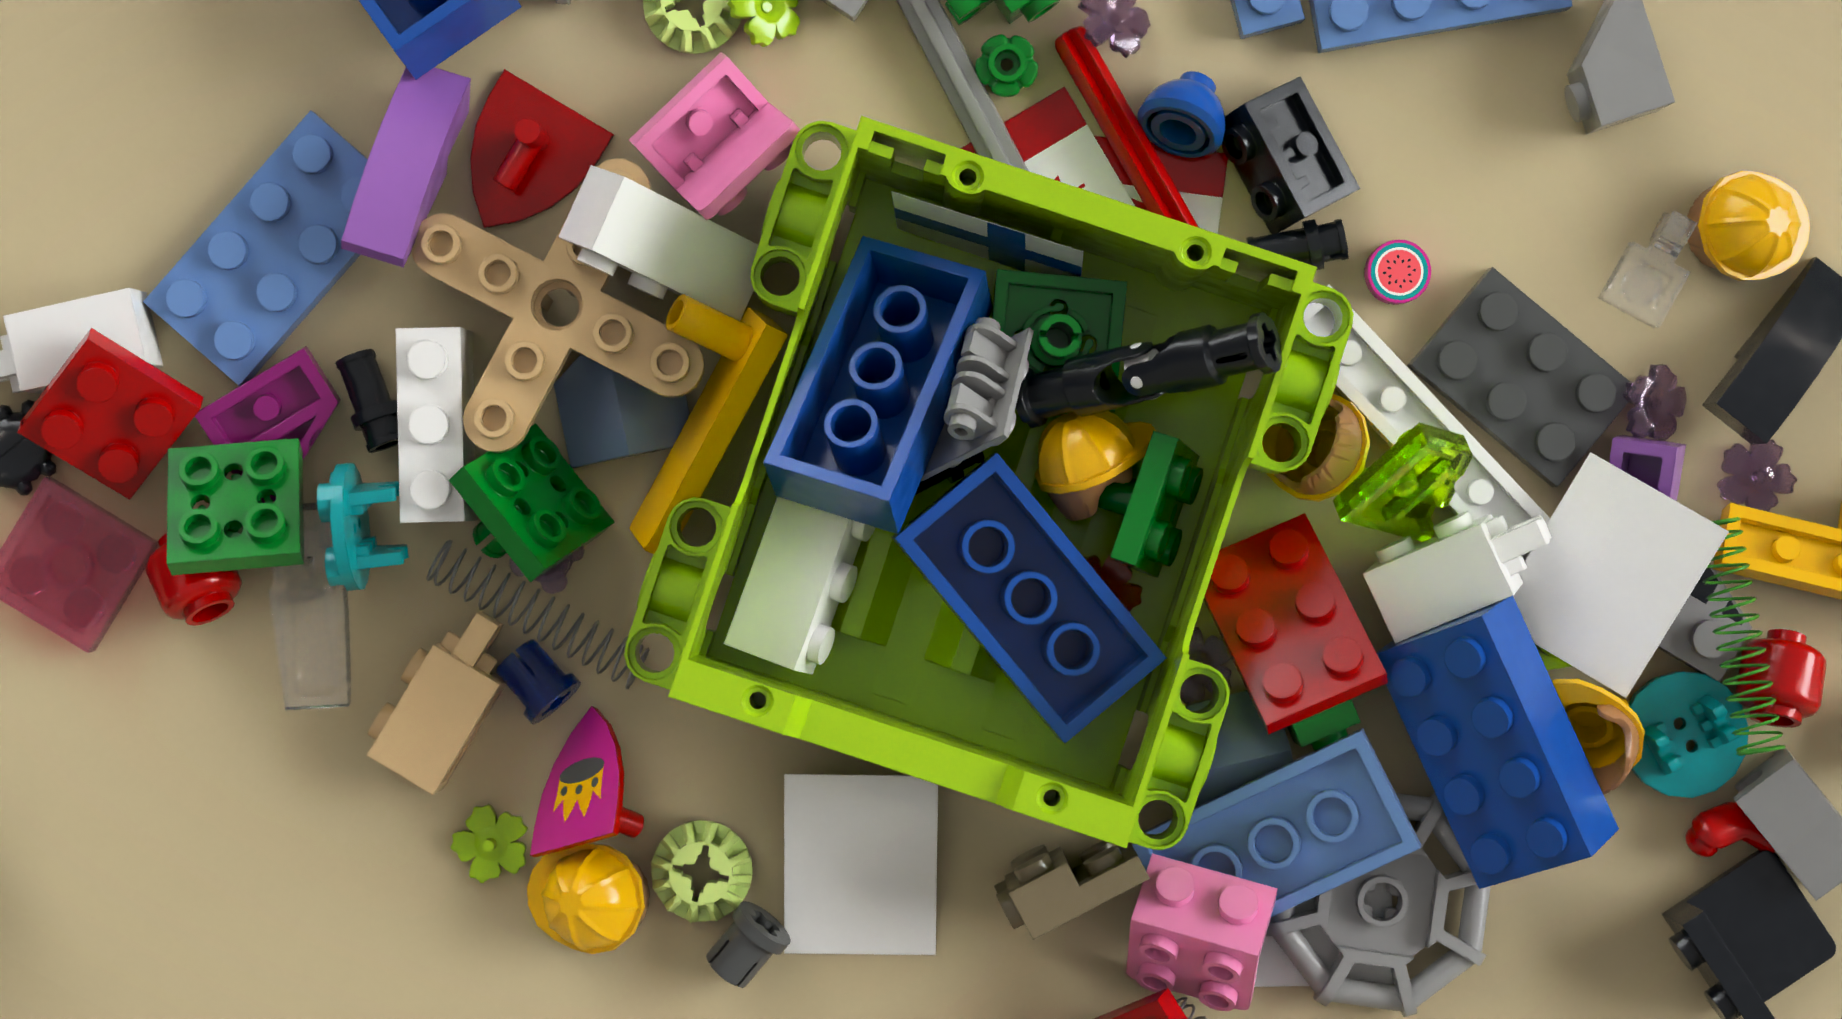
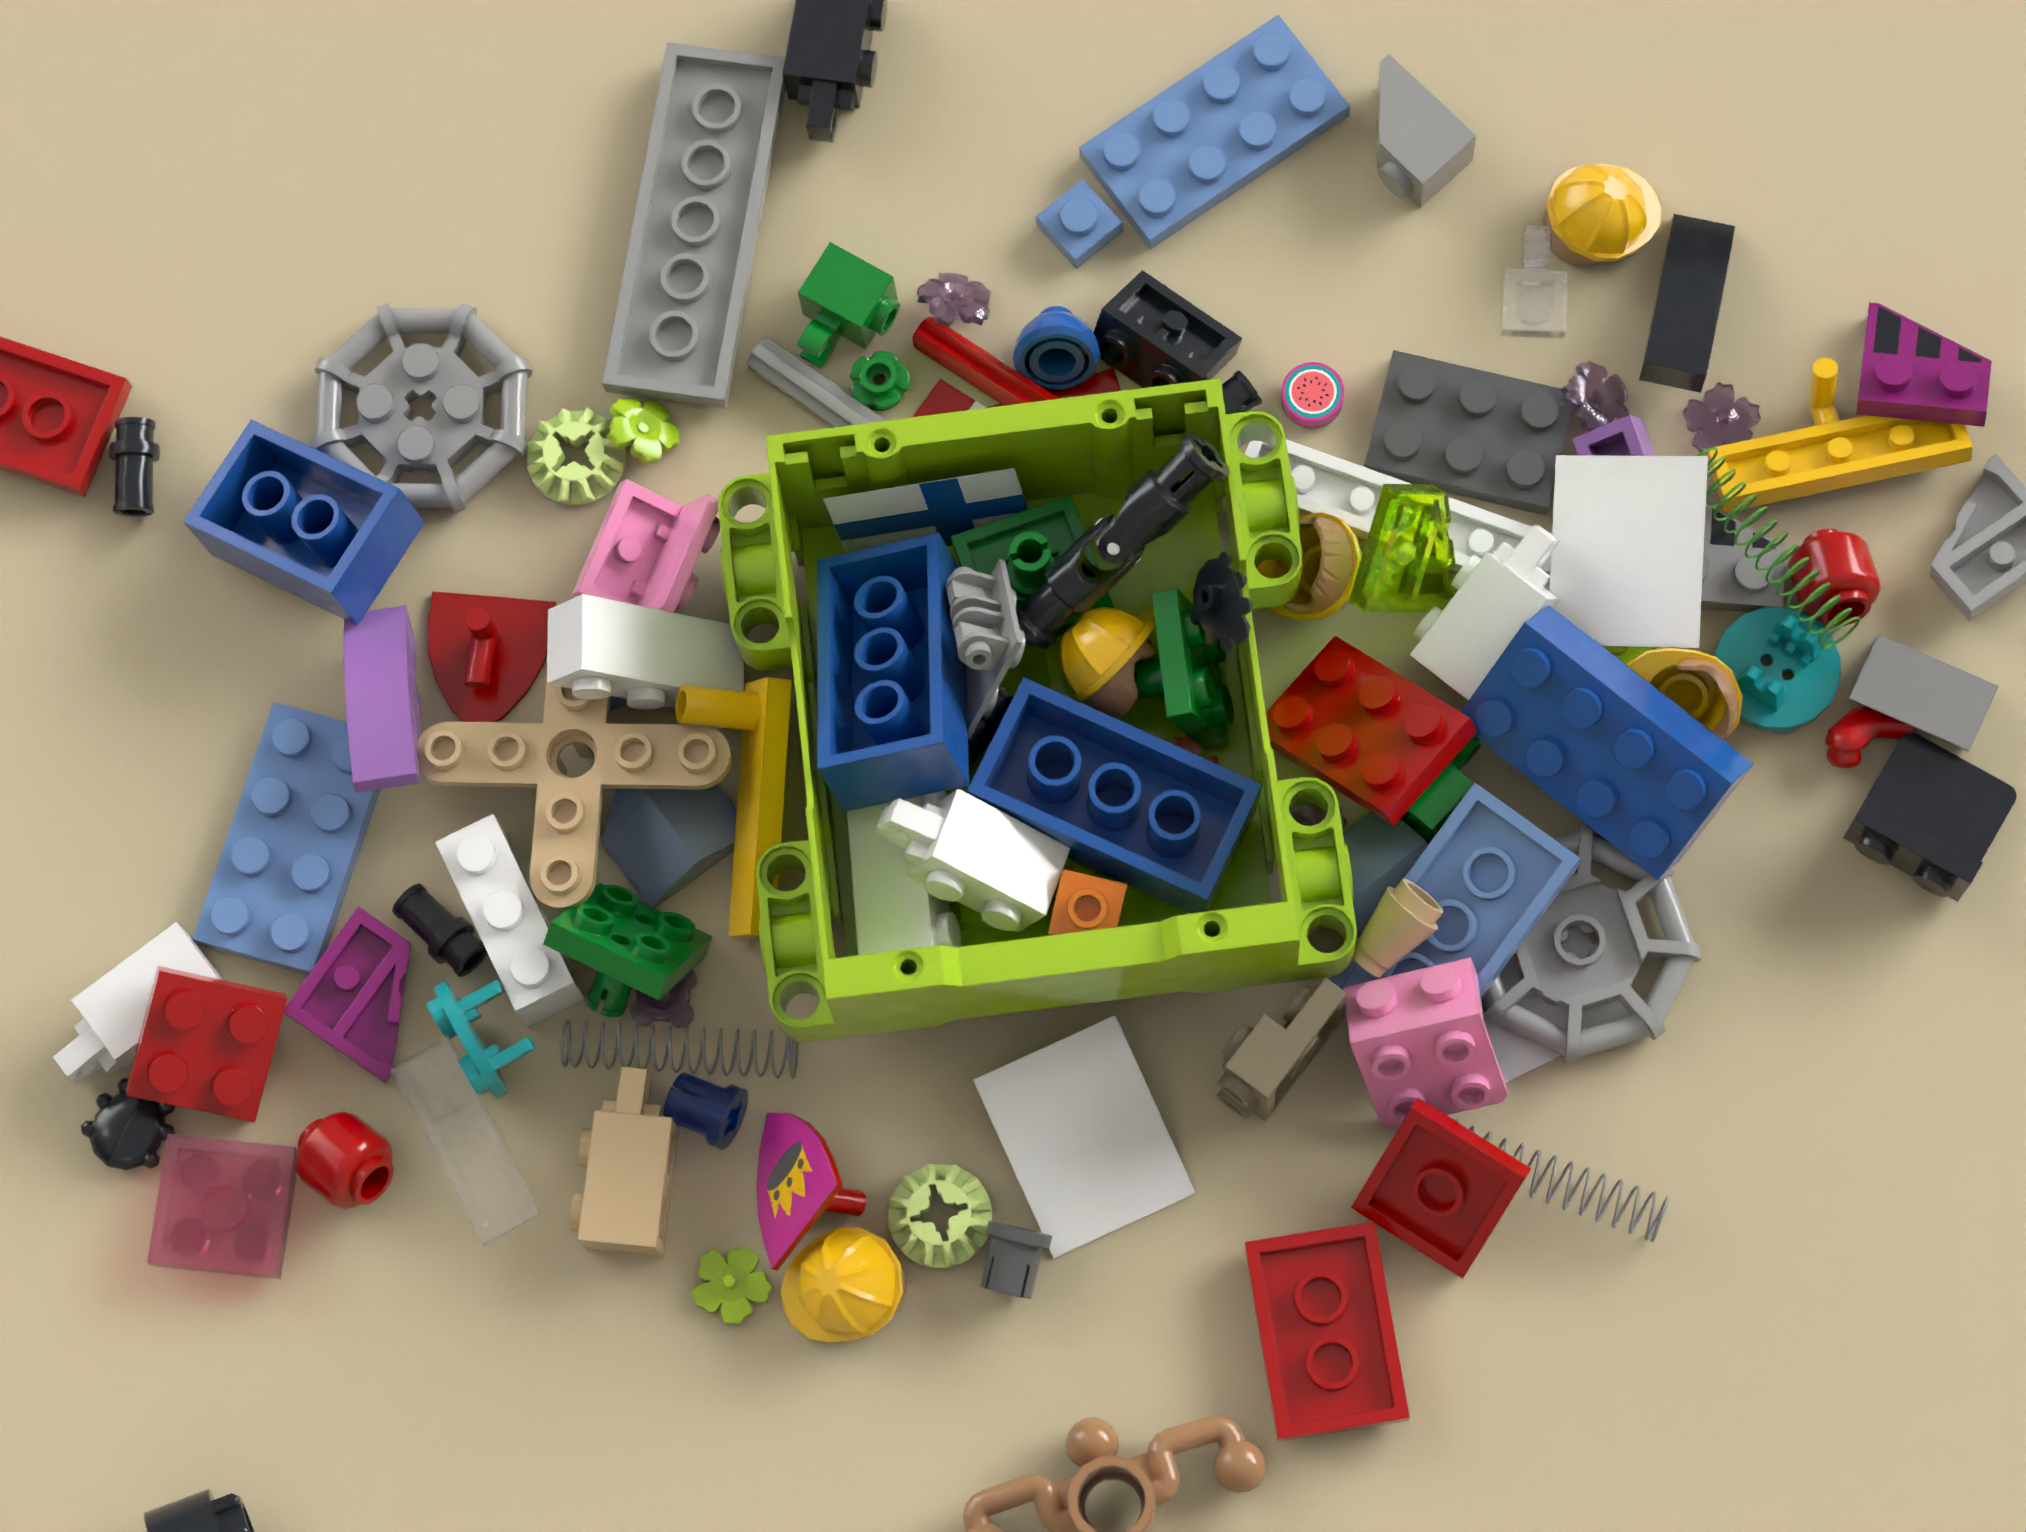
camera: 20 degrees left, 15 degrees down
green plate [167,438,304,575] -> none
none -> white hinge [875,789,1070,933]
none -> orange brick [1048,869,1127,936]
none -> black piece [1190,552,1253,652]
none -> tan cone [1353,879,1444,978]

